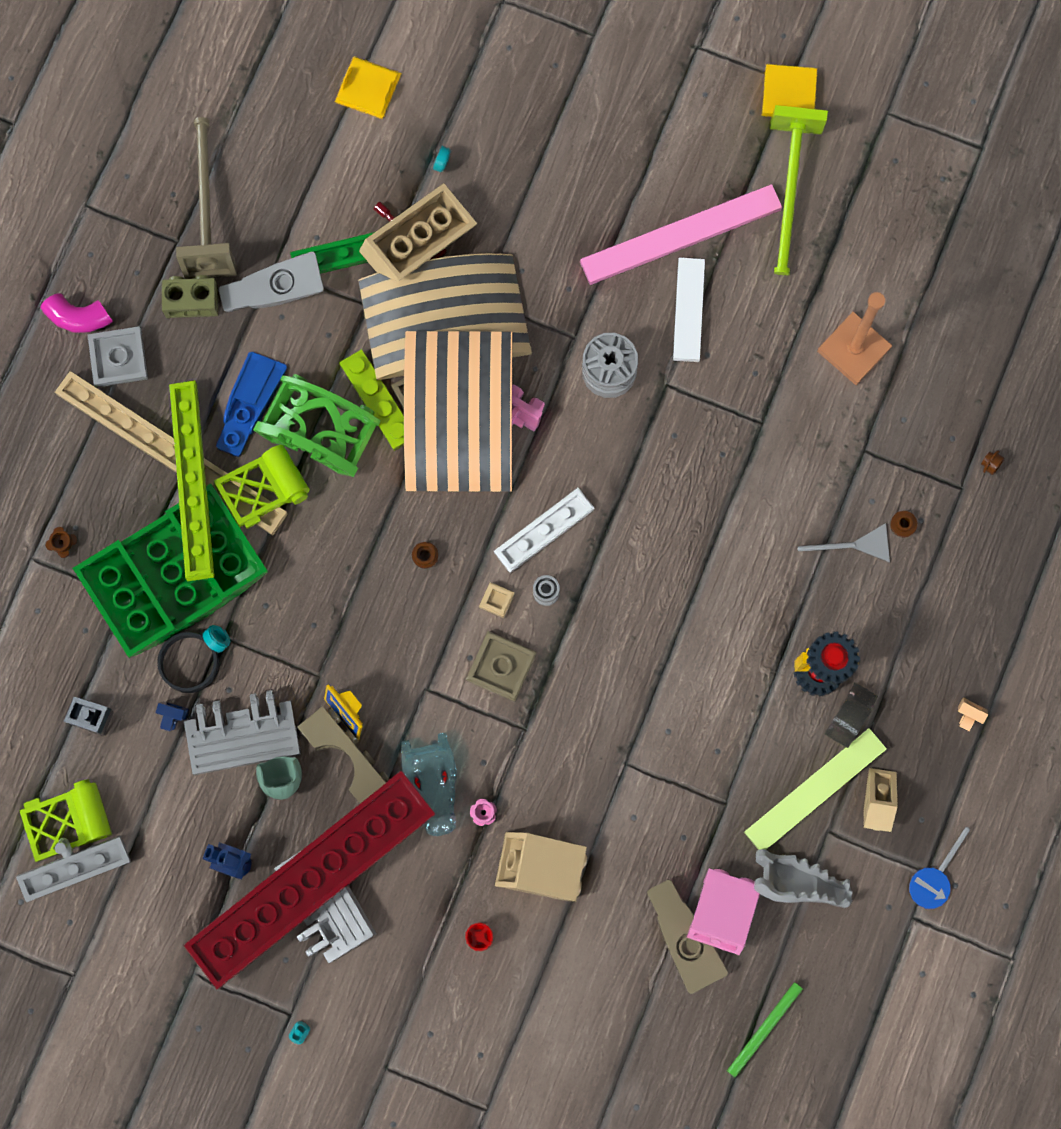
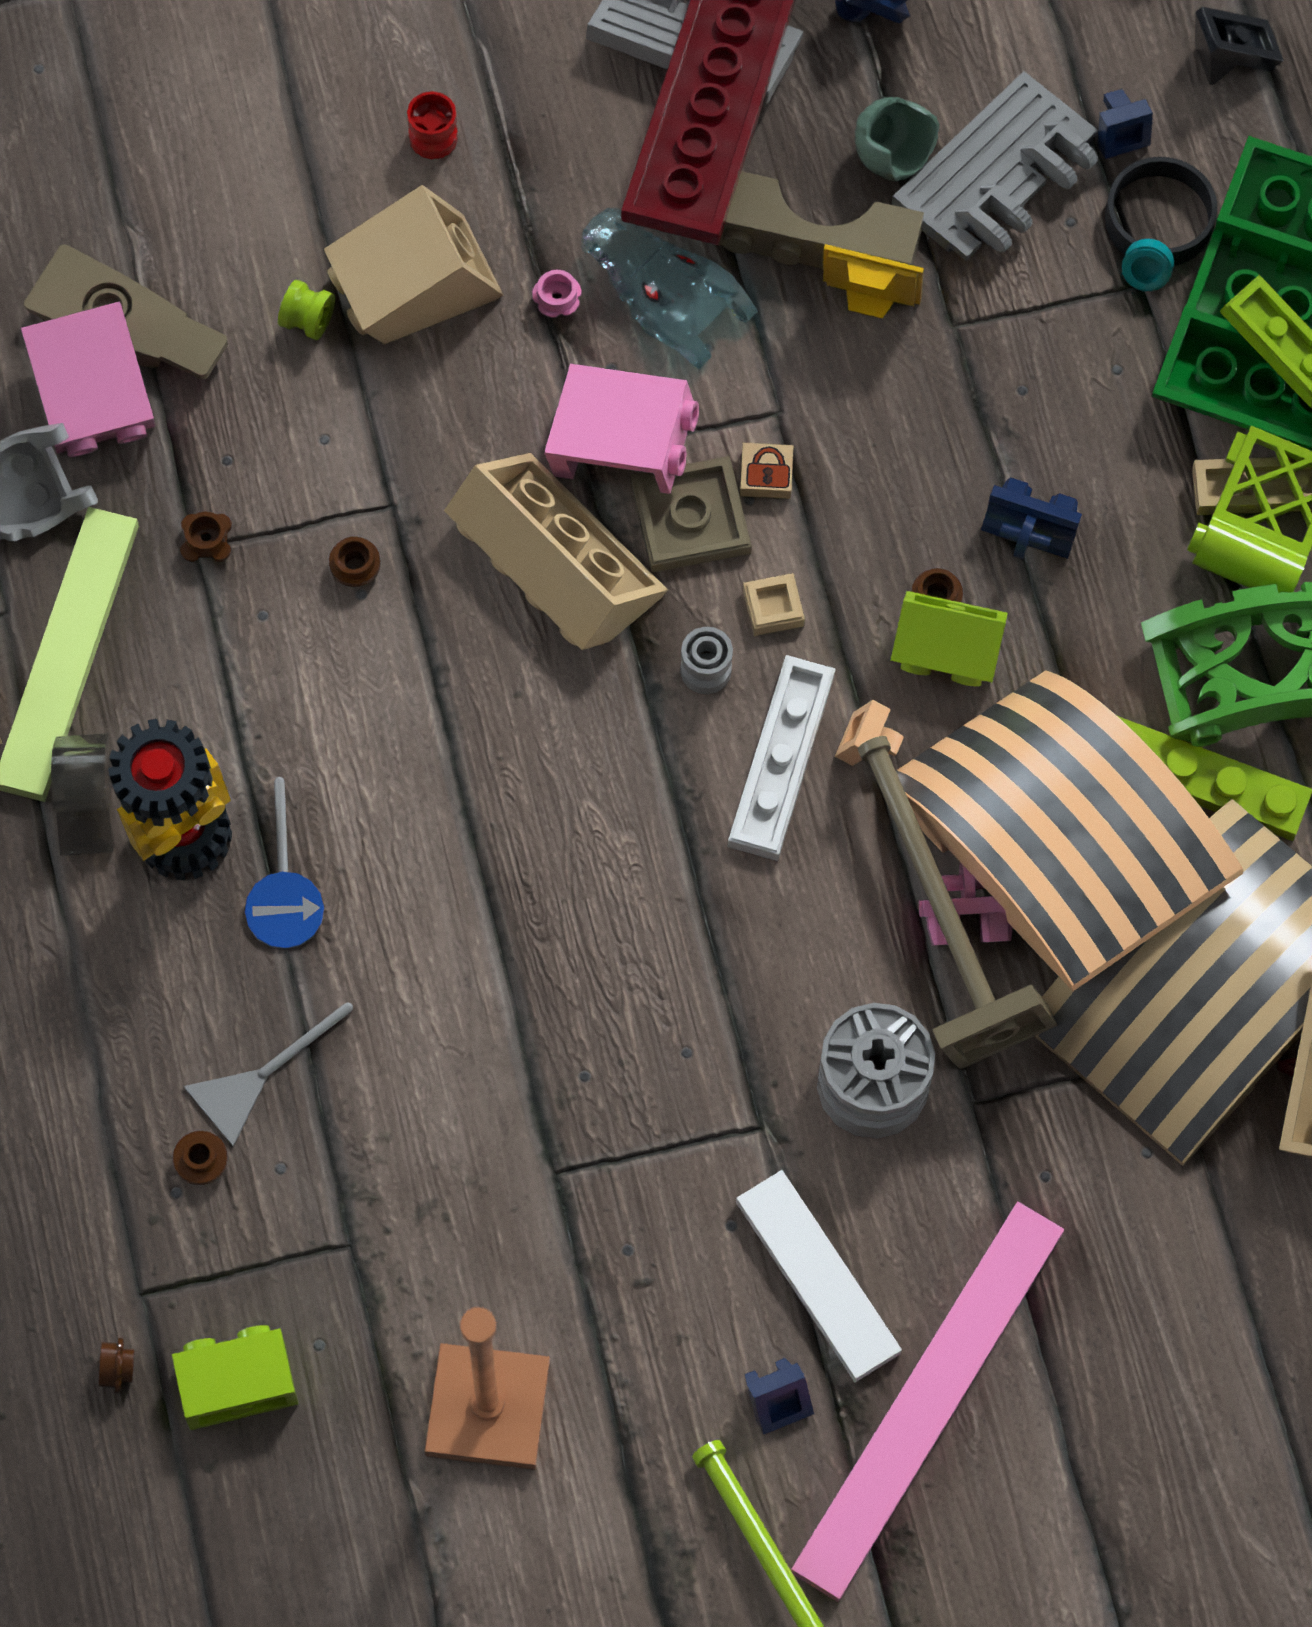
camera: 140 degrees right, 10 degrees down
none -> lime brick [172,1325,298,1430]
none -> reddish brown plate [180,512,232,562]
none -> blue piece [245,777,324,949]
none -> lime wheel [278,279,335,340]
none -> reddish brown plate [329,536,381,587]
none -> tan slope [444,453,668,650]
none -> bright pink panel [544,364,699,494]
none -> tile [740,443,793,499]
none -> dark blue tile [745,1358,814,1435]
none -> light nougat tile [835,700,904,766]
none -> dark tan tile [858,736,1058,1070]
none -> lime brick [890,591,1008,686]
none -> dark blue hips [981,477,1082,560]

